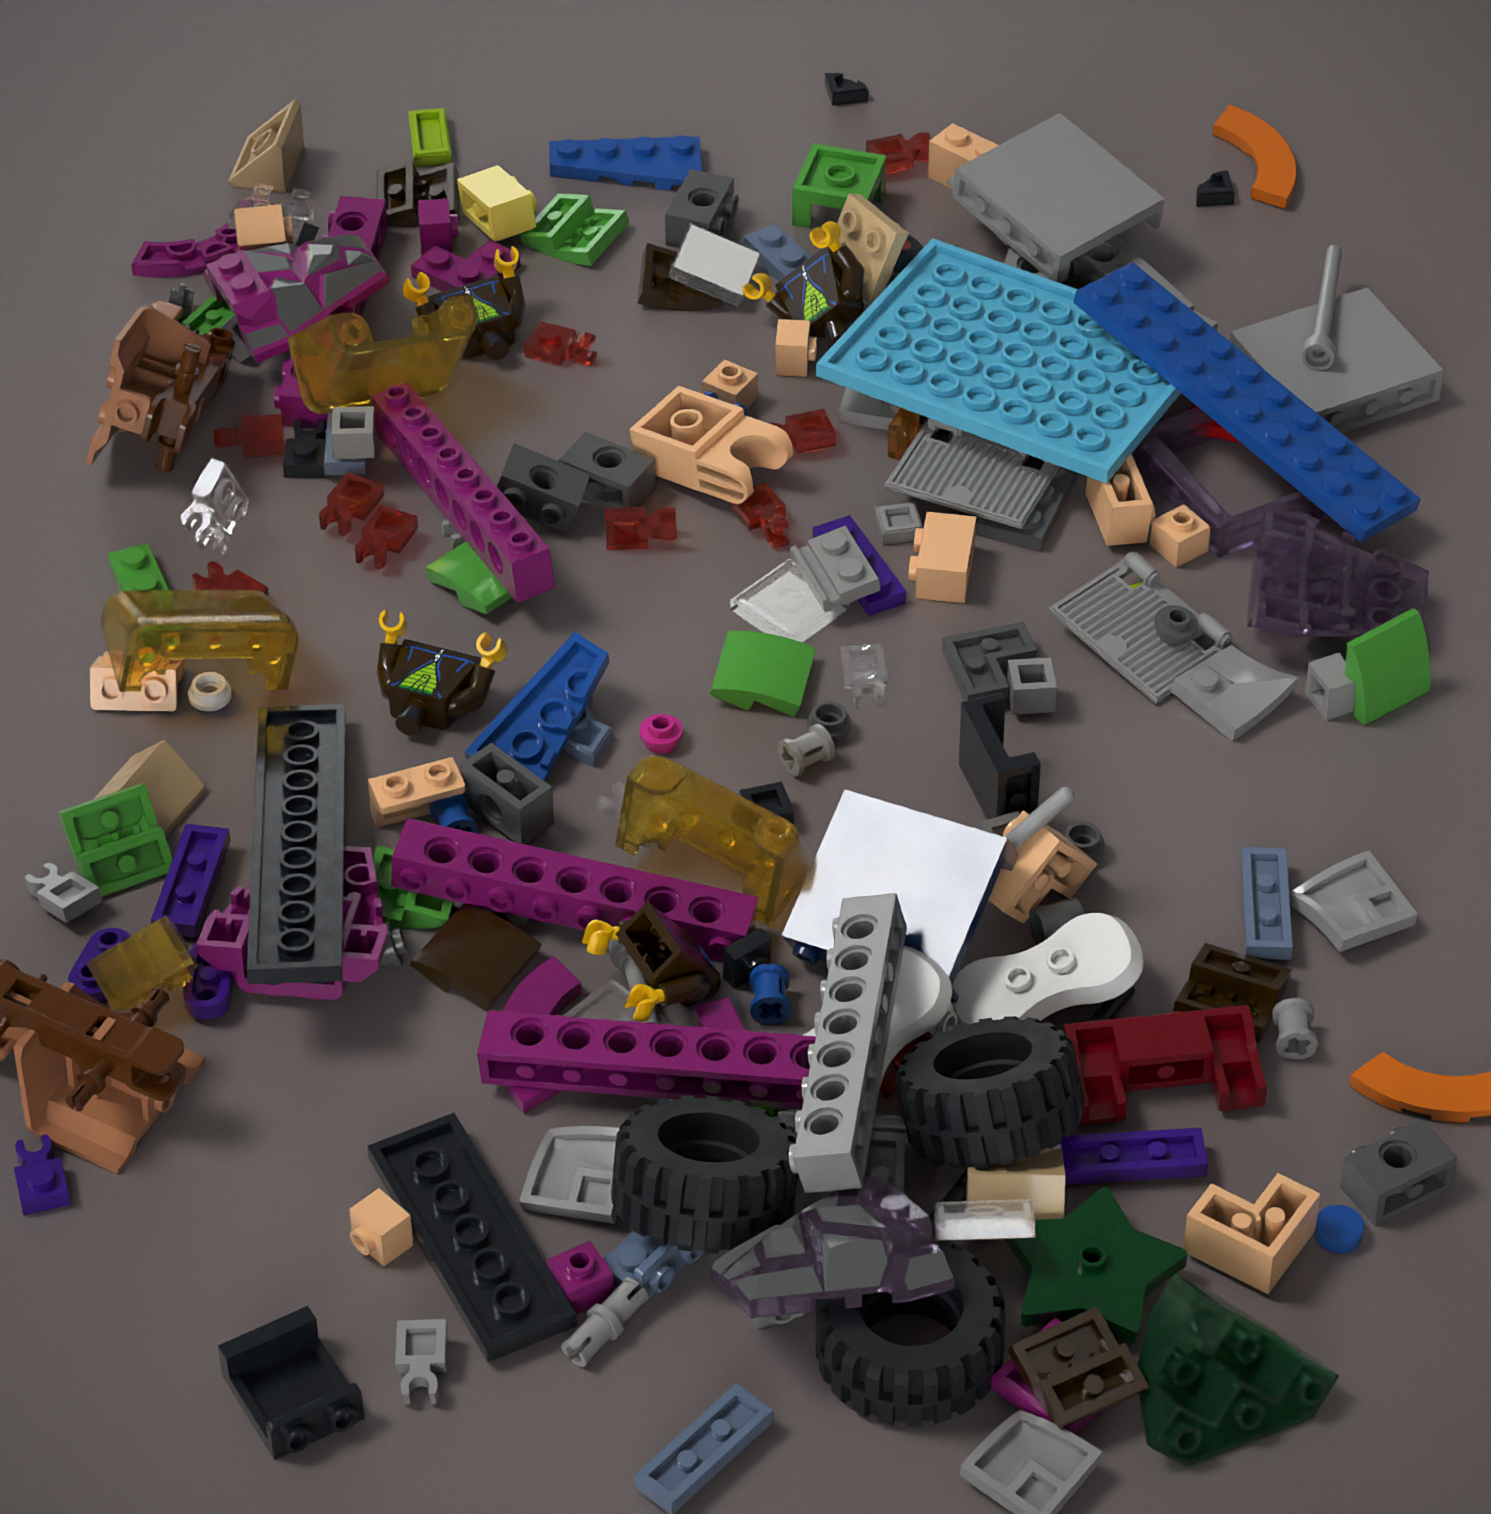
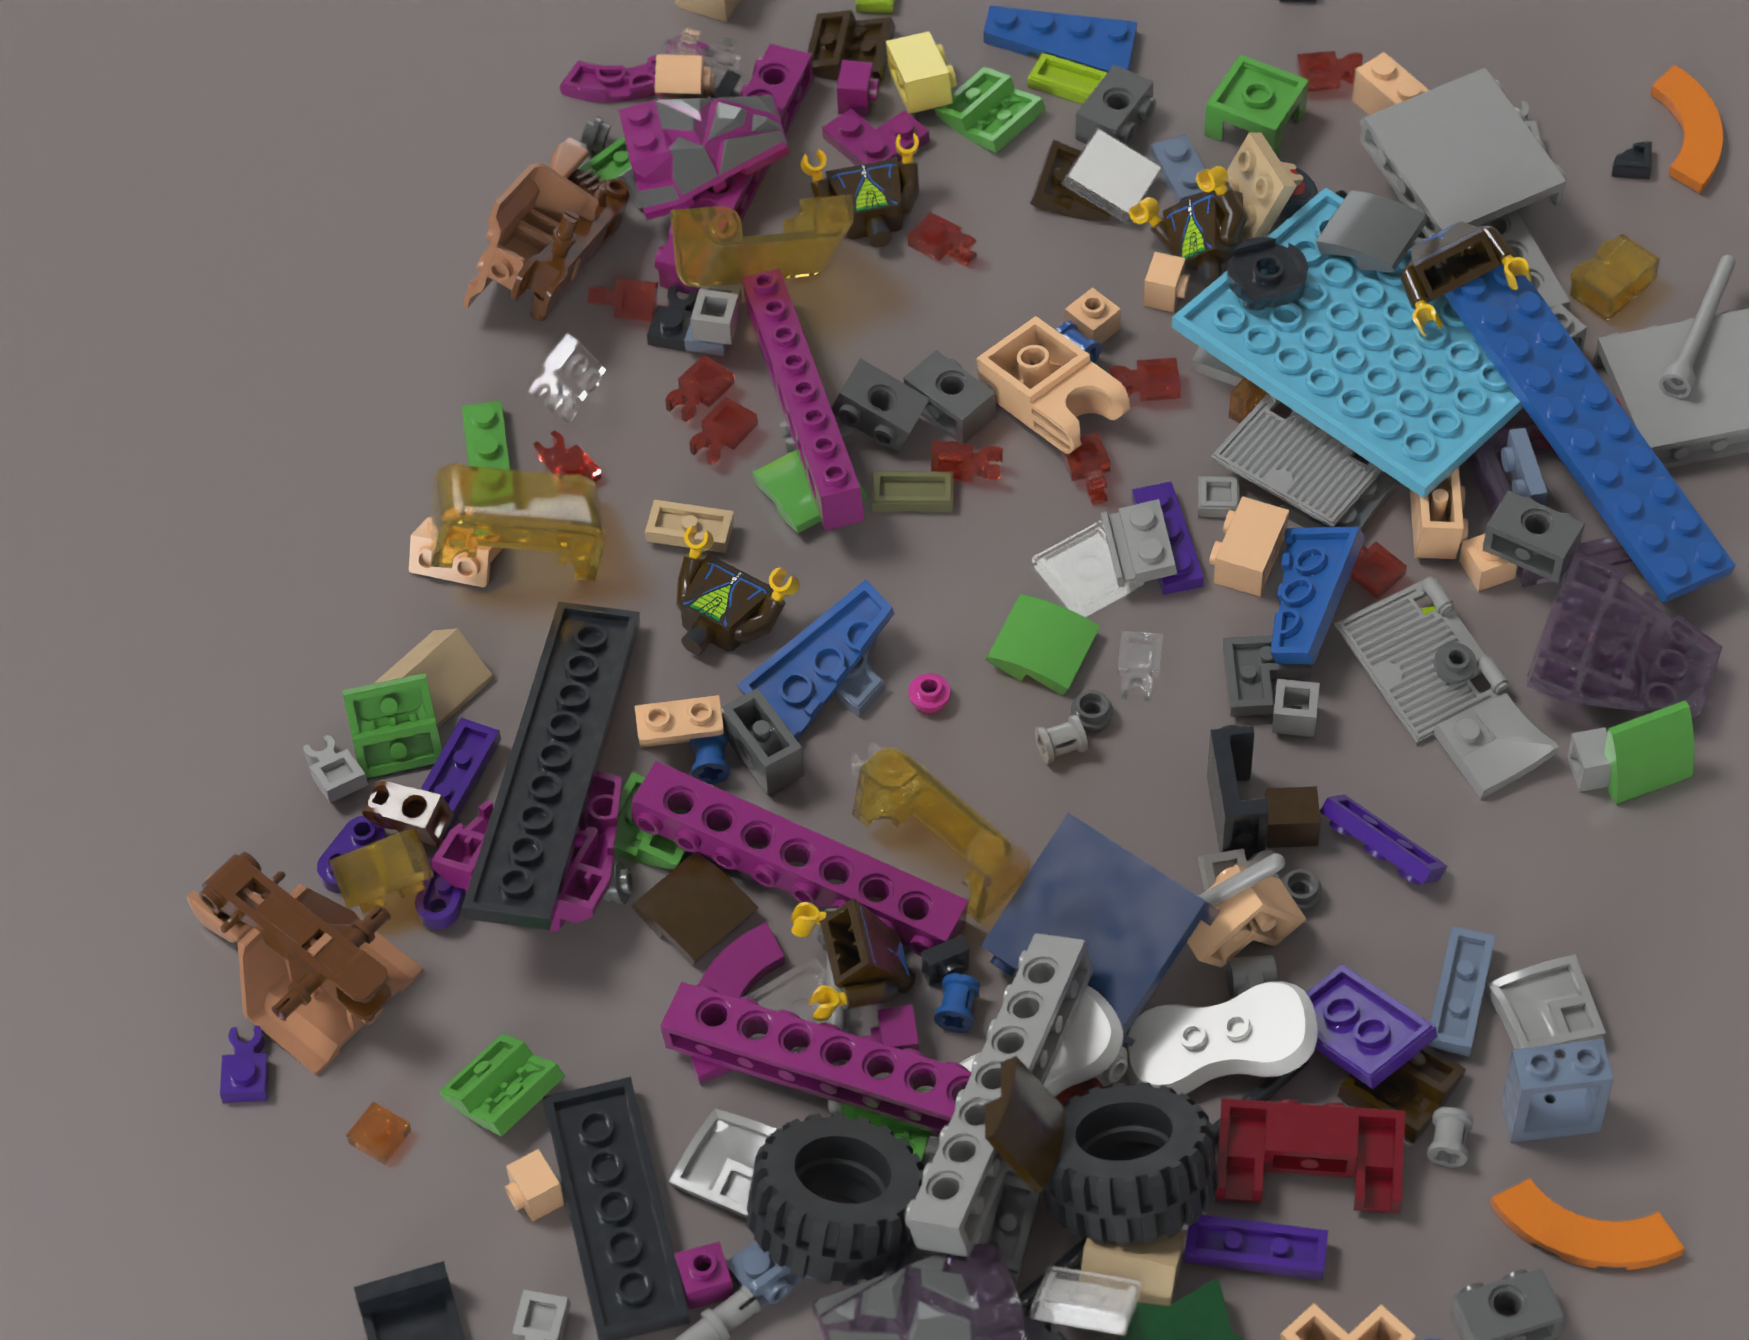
camera: 15 degrees right, 10 degrees up
white plate [188,672,232,711] -> none
black plate [739,781,794,833] -> none
none -> clear orange plate [346,1101,411,1165]
none -> reddish brown leg [362,781,454,847]
none -> bright green slope [439,1033,566,1136]
none -> tan plate [645,500,735,553]
none -> olive tile [871,471,954,513]
none -> dark brown slope [985,1056,1066,1193]
none -> lime tile [1027,53,1107,104]
none -> black plate [1227,237,1308,311]
none -> dark brown panel [1265,786,1321,848]
none -> blue wing [1271,527,1365,664]
none -> dark purple tile [1306,964,1438,1089]
none -> dark grey slope [1316,190,1428,273]
none -> dark purple plate [1320,794,1448,885]
none -> clear red plate [1350,541,1407,599]
none -> dark brown torso [1401,221,1532,336]
none -> dark grey brick [1483,490,1585,583]
none -> sand blue plate [1501,428,1547,506]
none -> sand blue window [1501,1039,1613,1143]
none -> clear yellow brick [1570,234,1660,320]

